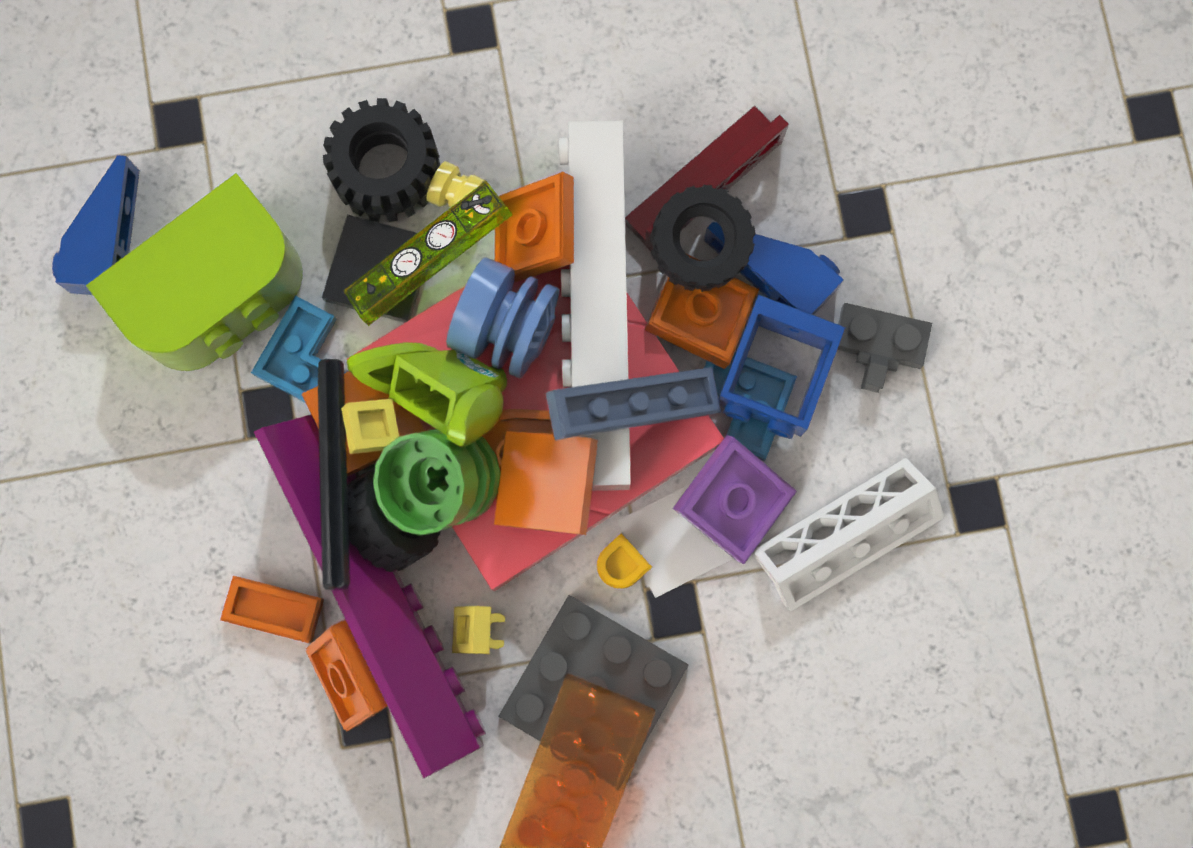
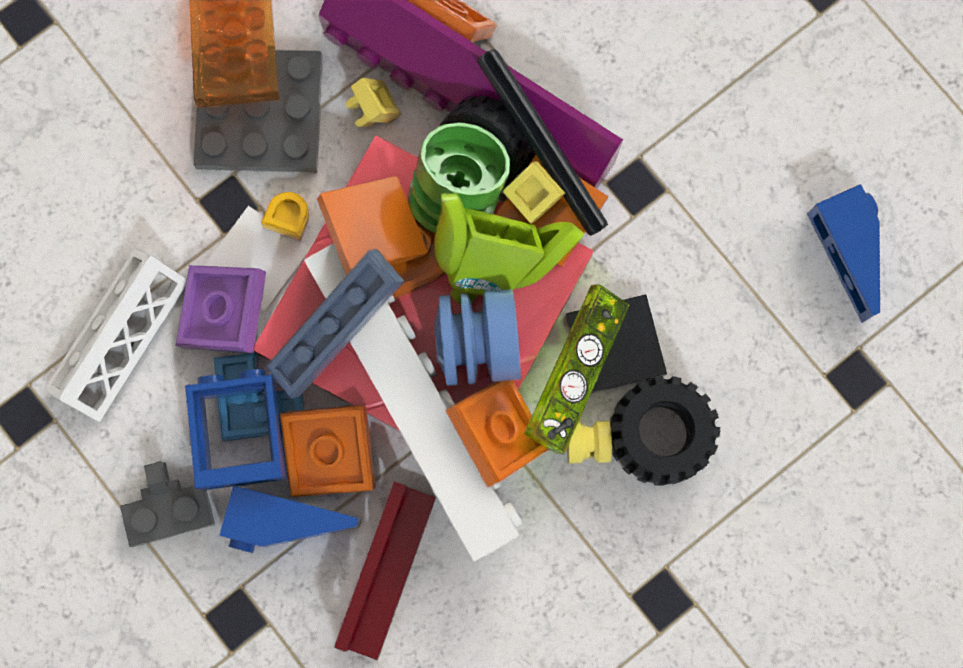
camera: 150 degrees right, 0 degrees up
lime brick [86,173,303,371] -> none
orange tile [220,576,324,643] -> none
dark azure tile [251,296,346,403] -> none
black tyre [650,185,756,292] -> none

